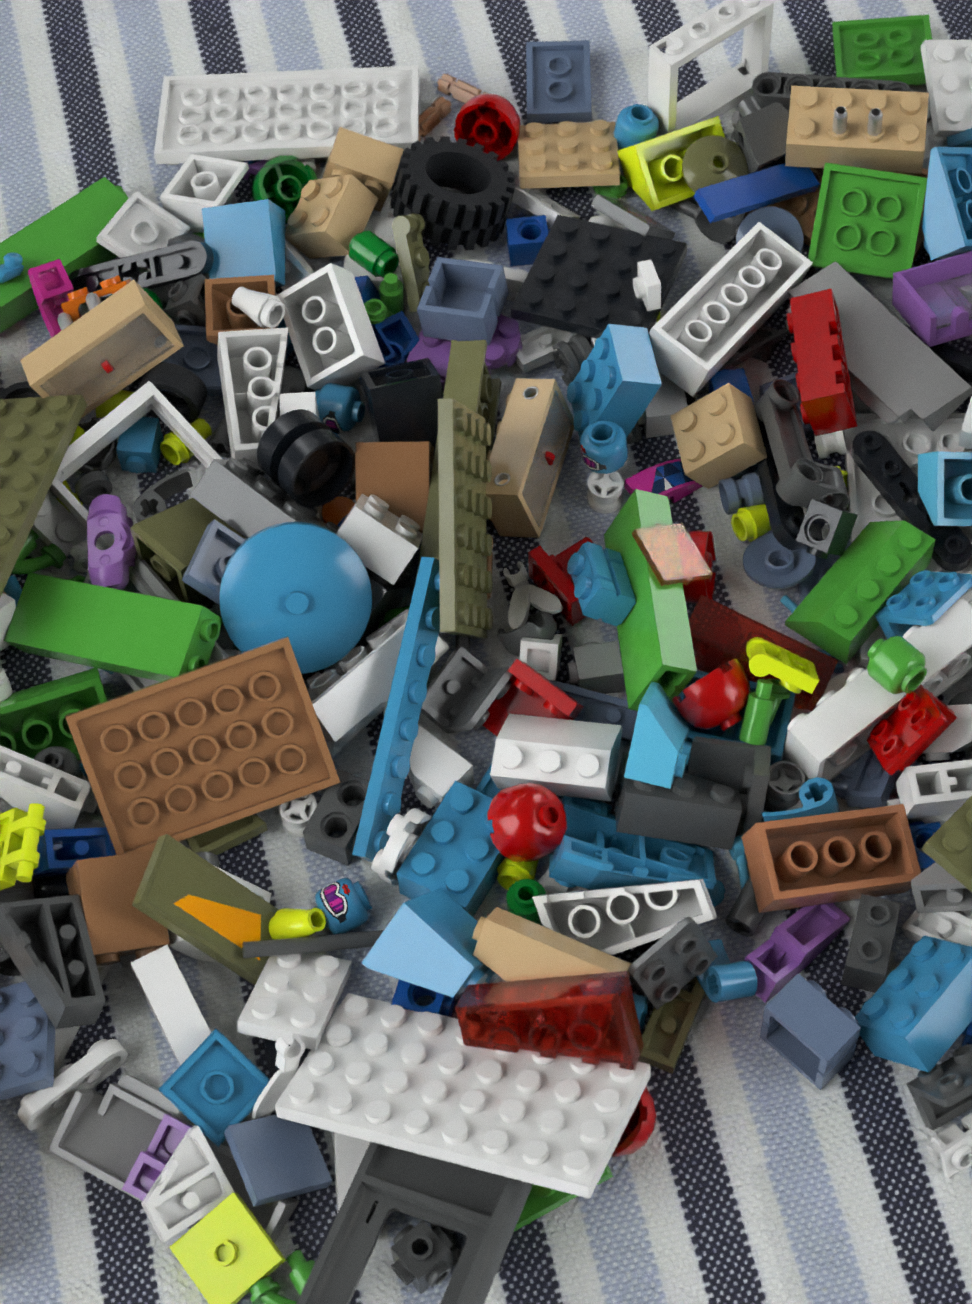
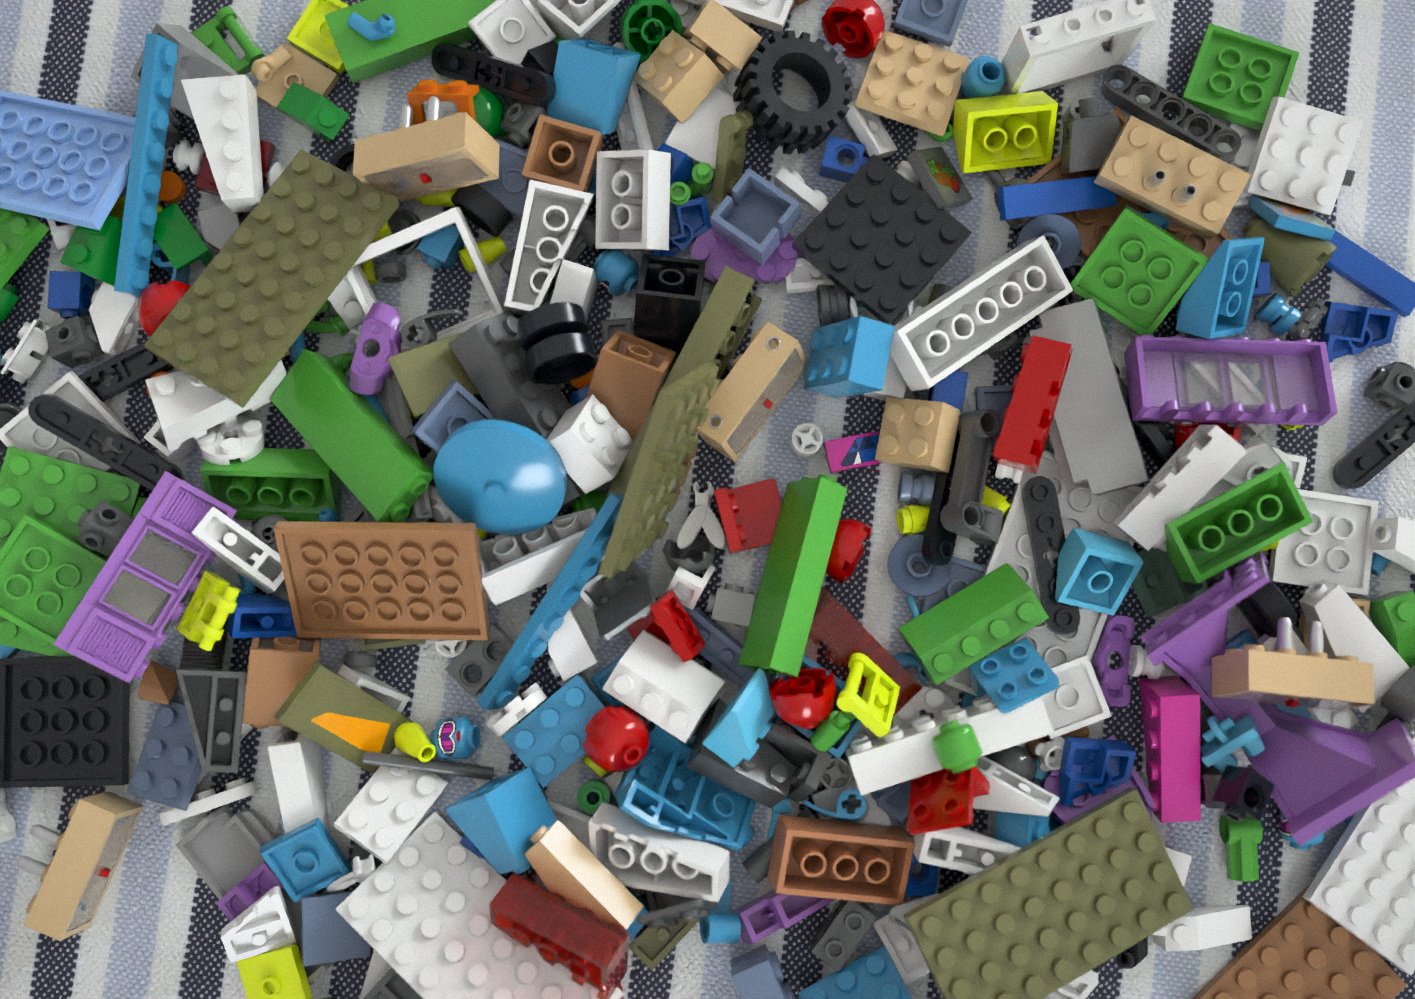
camera: 20 degrees right, 25 degrees up
dark pink slope [28,259,82,338] -> none
white cone [232,287,285,328] -> none
green brick [349,230,399,278] -> none
dark azure brick [567,541,636,626] -> none
dark azure head [580,421,628,474] -> none
clear orange piece [632,523,713,586] -> none
white plate [633,259,661,312] -> none
olive dish [682,136,748,193] -> none
black brick [796,499,858,559] -> none

